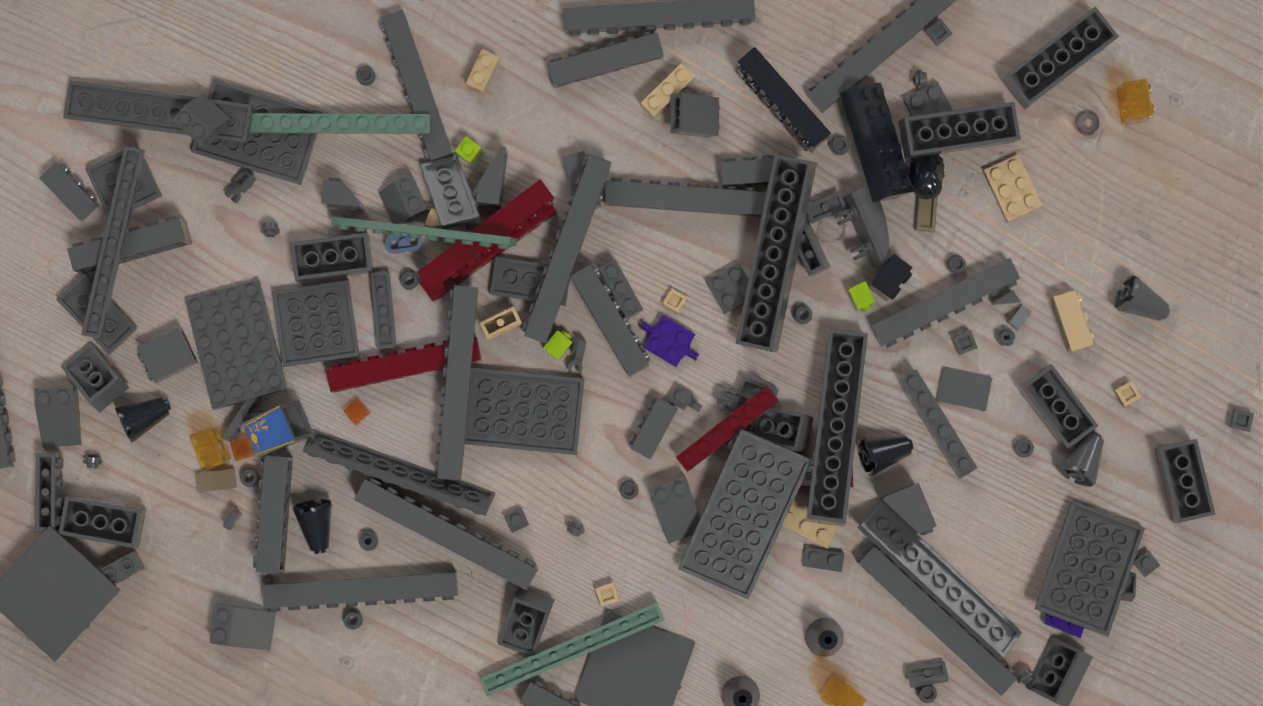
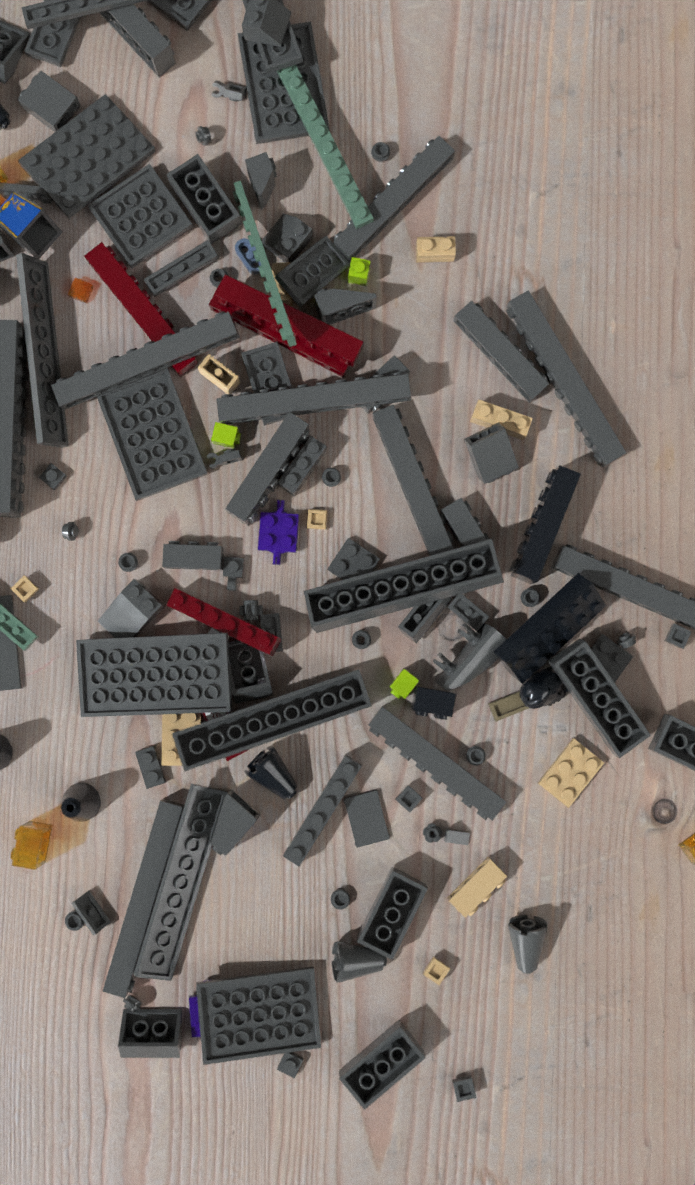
camera: 60 degrees right, 0 degrees up
dark grey piece [992,290,1021,306] -> none
dark grey piece [1121,573,1136,602] -> none
none -> dark grey plate [322,468,341,487]

